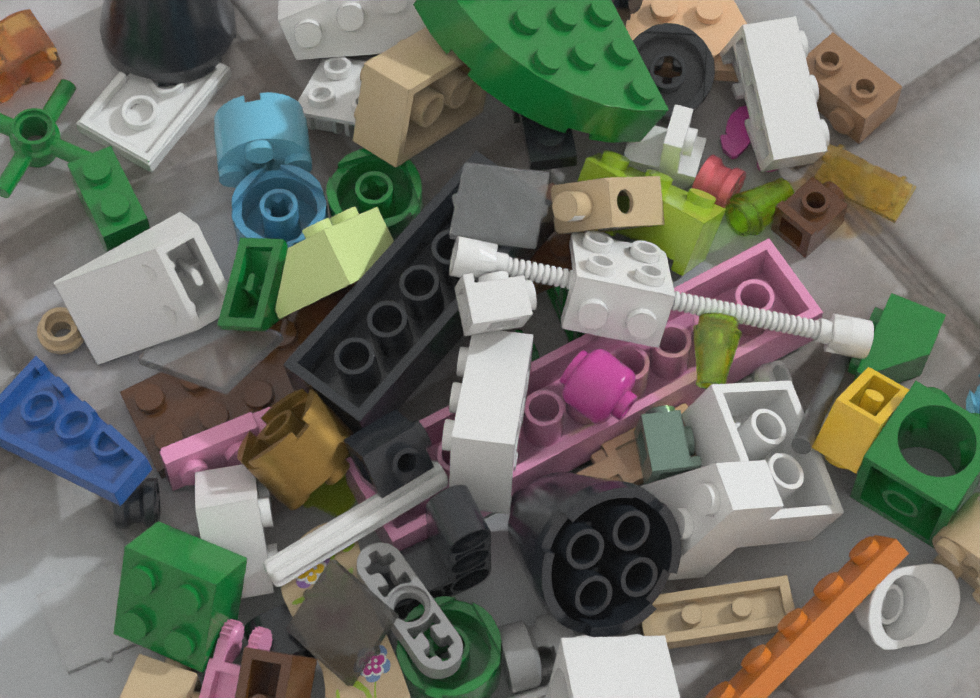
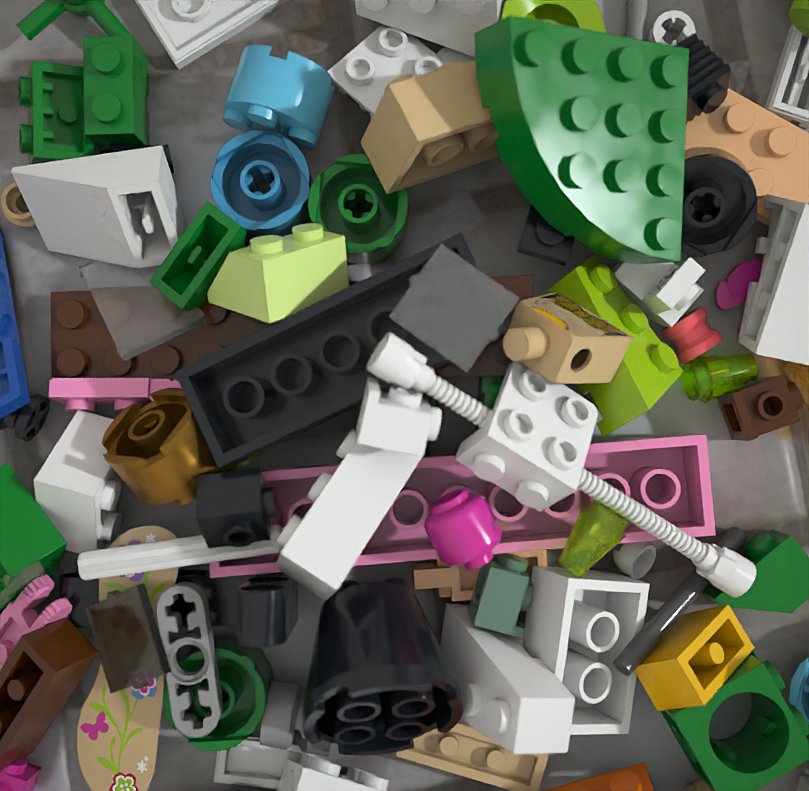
camera: 25 degrees right, 25 degrees up
none -> green bracket [18,60,95,165]

